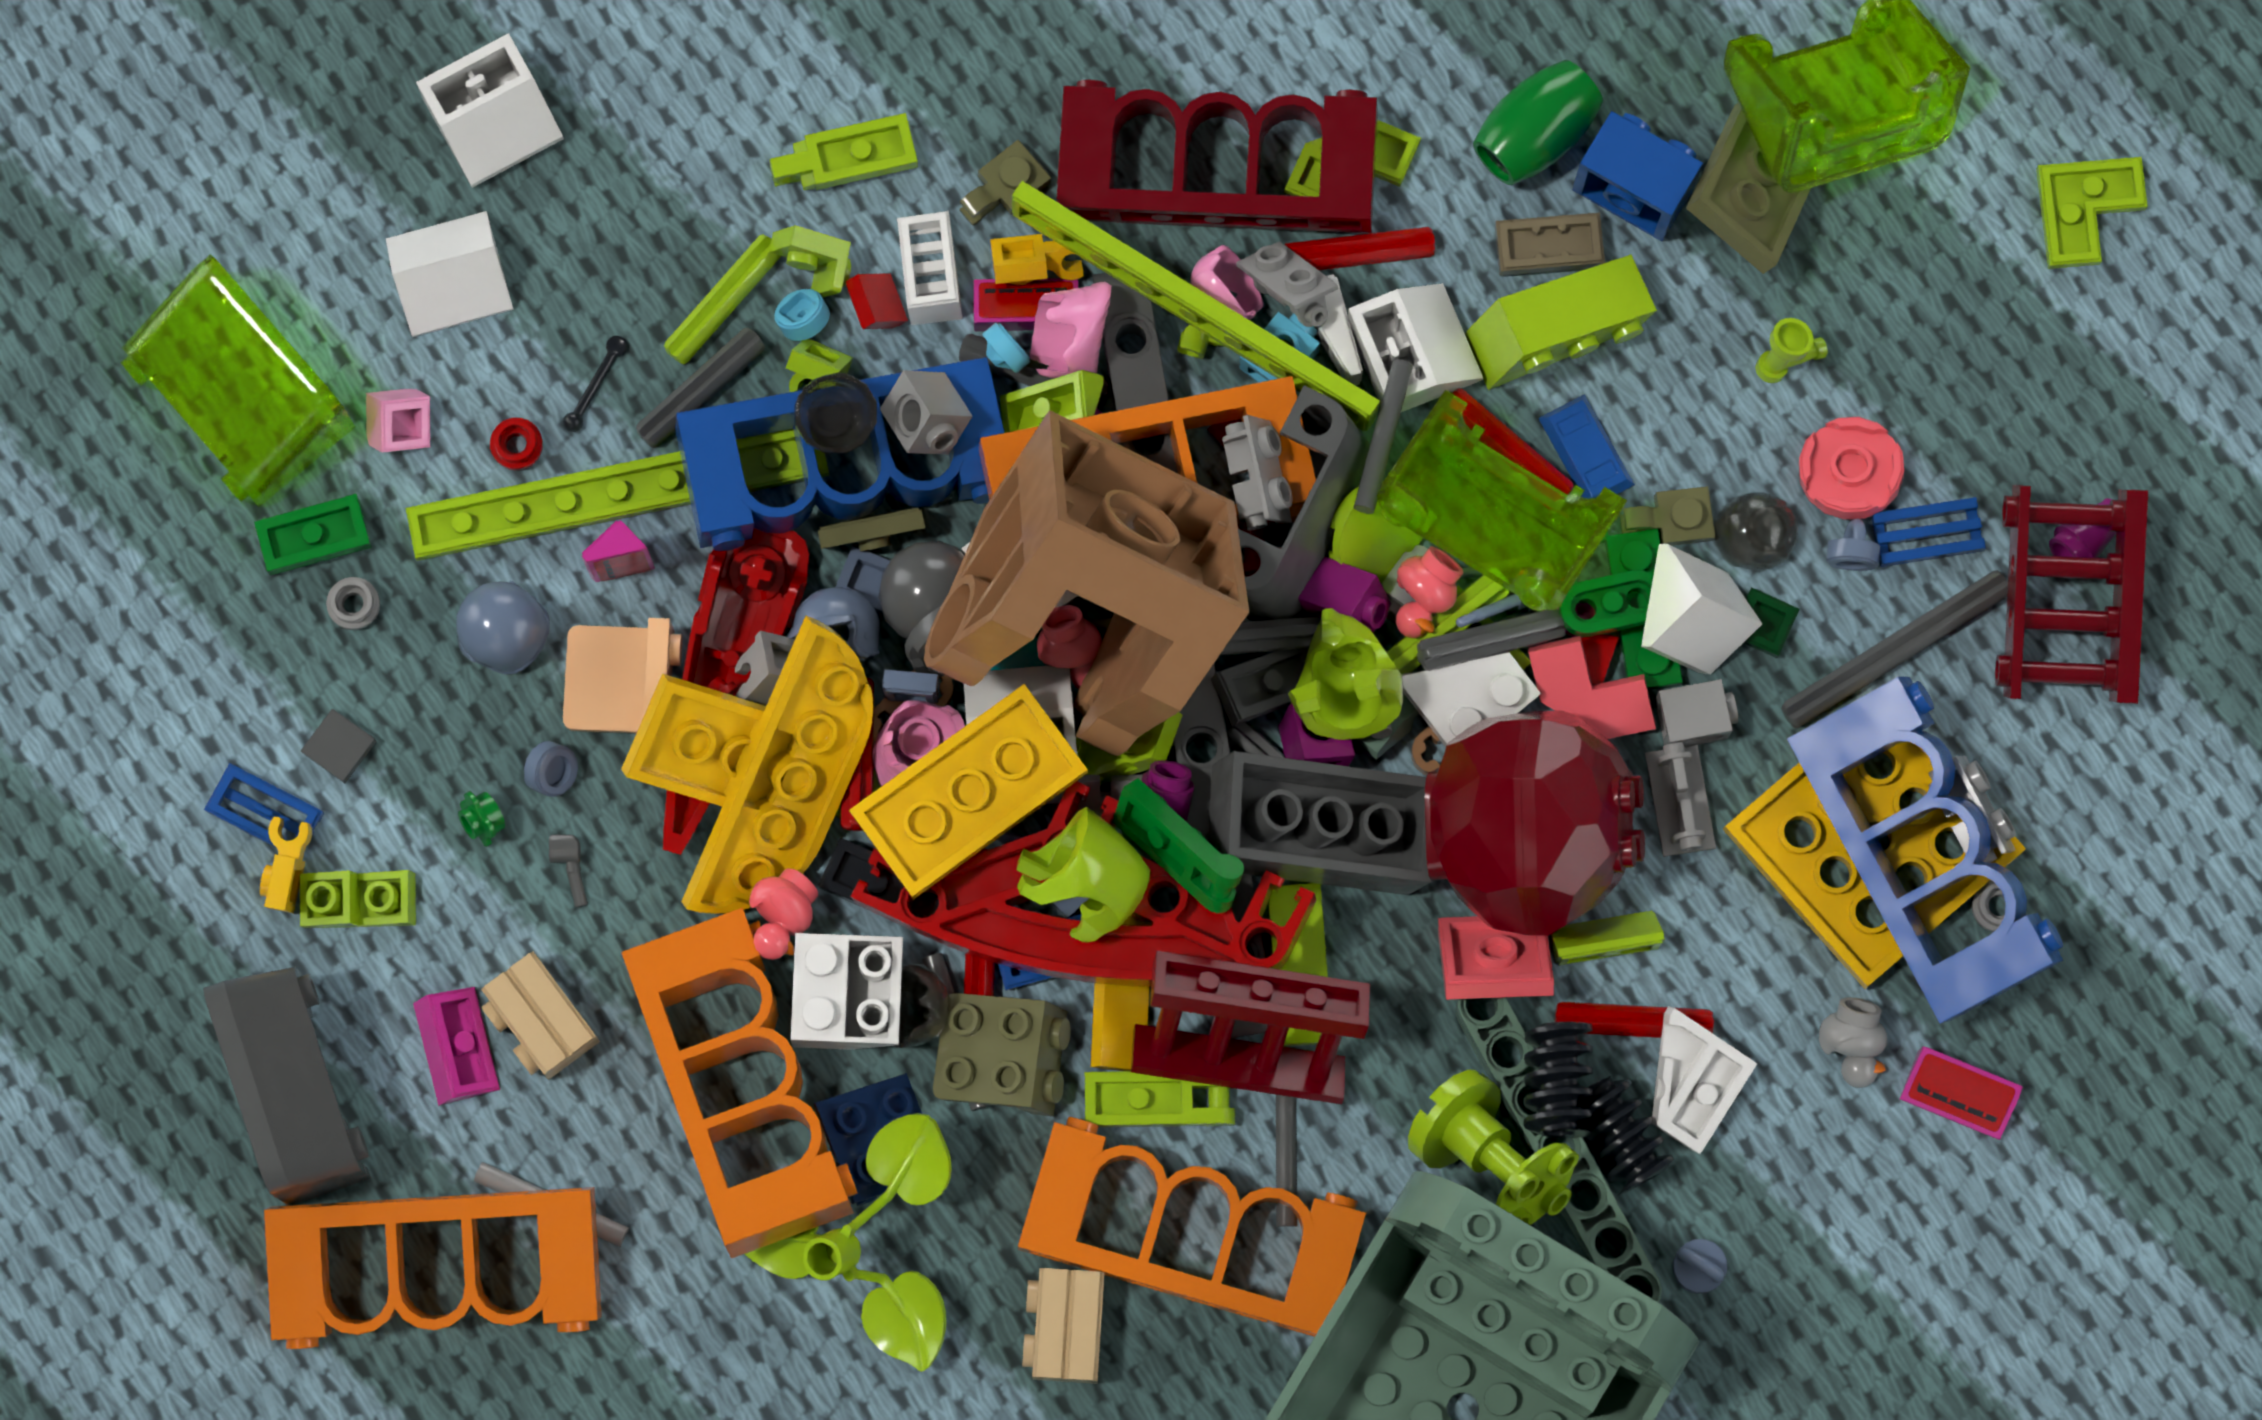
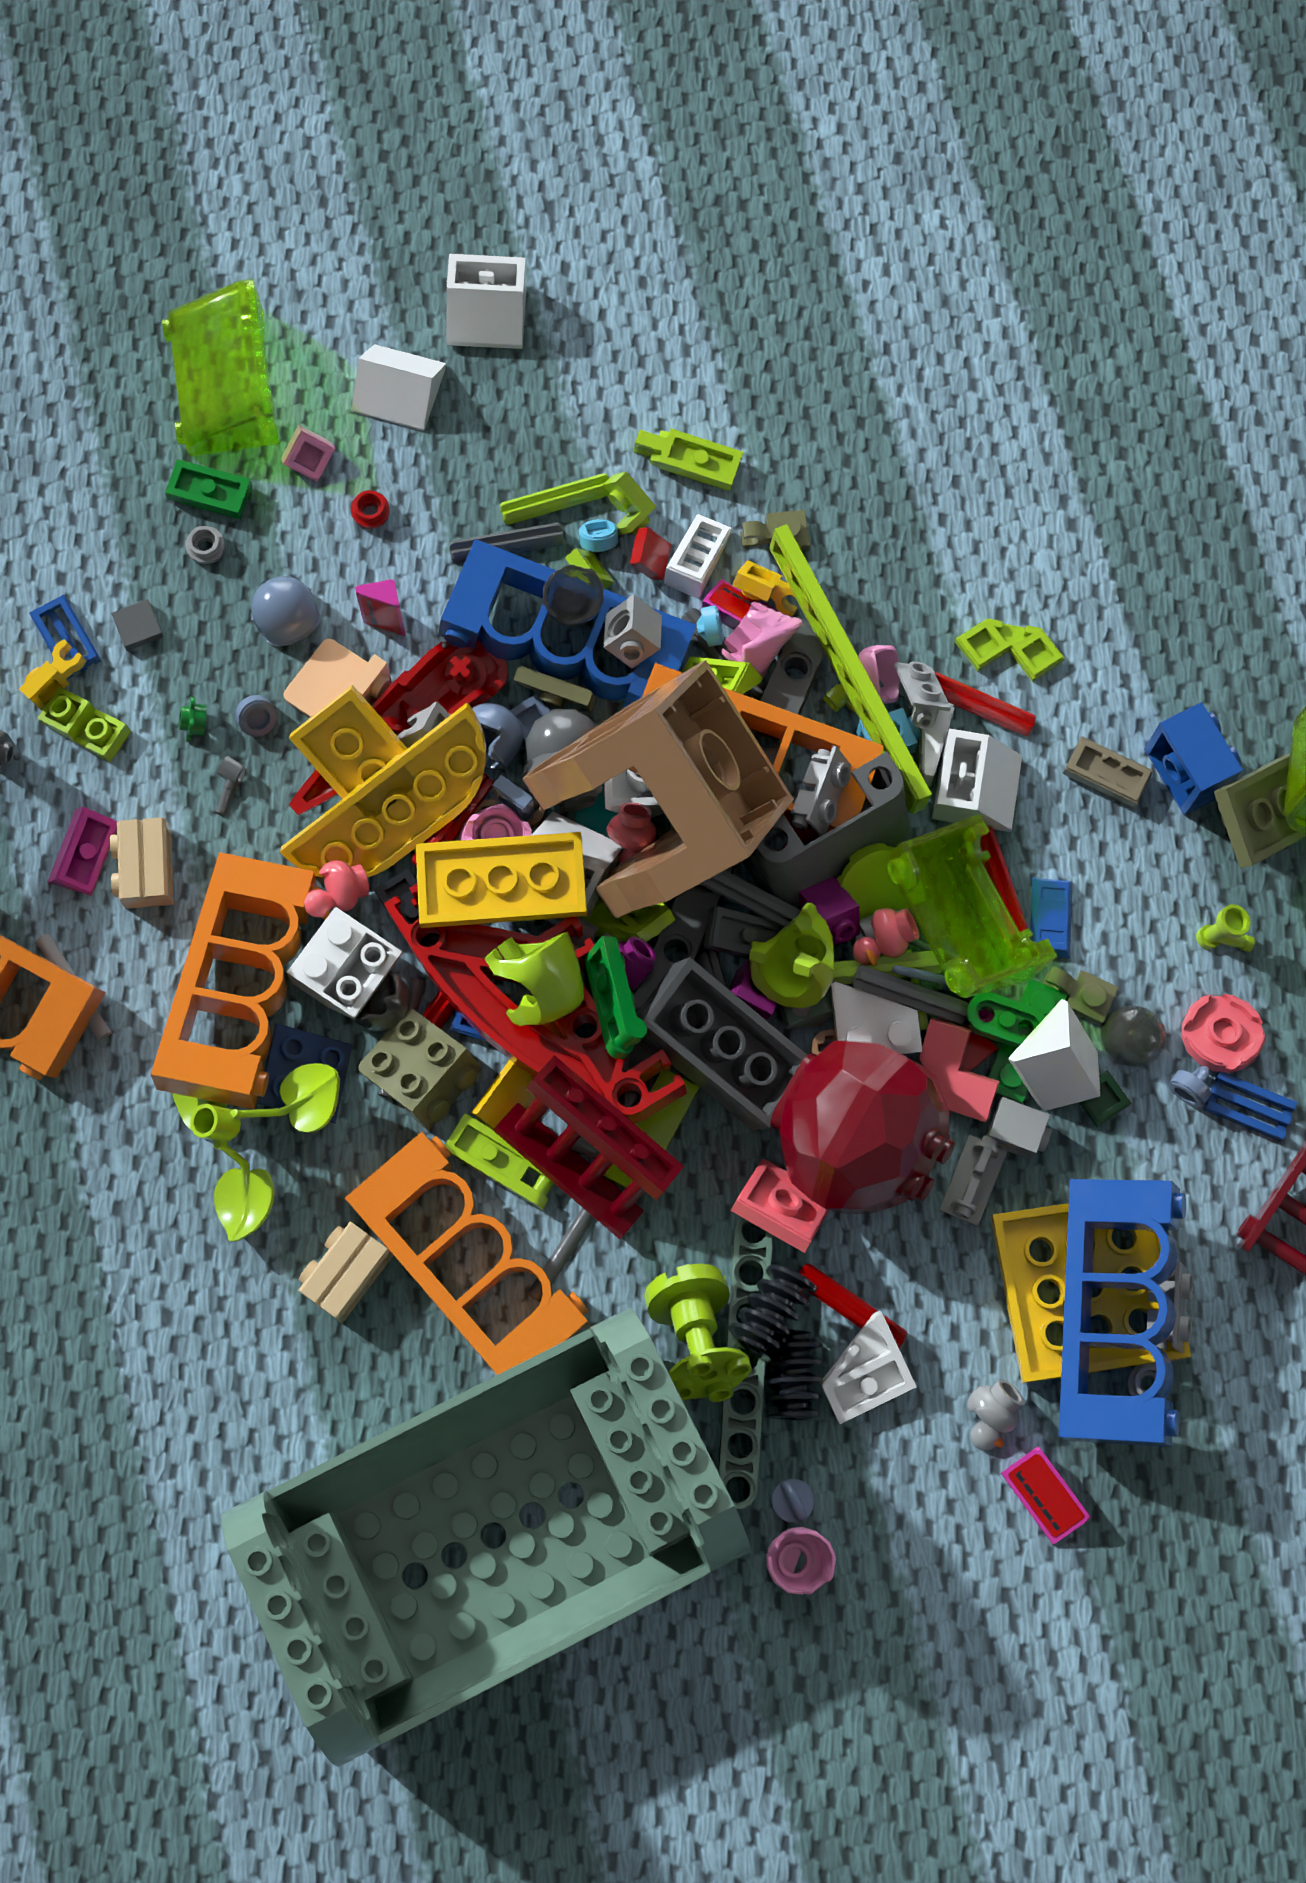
camera: 30 degrees right, 5 degrees down
lime tile [405,424,829,561] -> none
black hinge [563,336,627,432] -> none
dark red fence [1056,79,1378,233] -> none
dark grey bar [1354,360,1413,514] -> none
lime wedge [1465,254,1657,390] -> none
green piece [1473,60,1603,185] -> none
lime slope [1550,910,1665,966] -> none
dark grey axle [1781,570,2008,728] -> none
none -> bright pink hair [766,1527,836,1595]

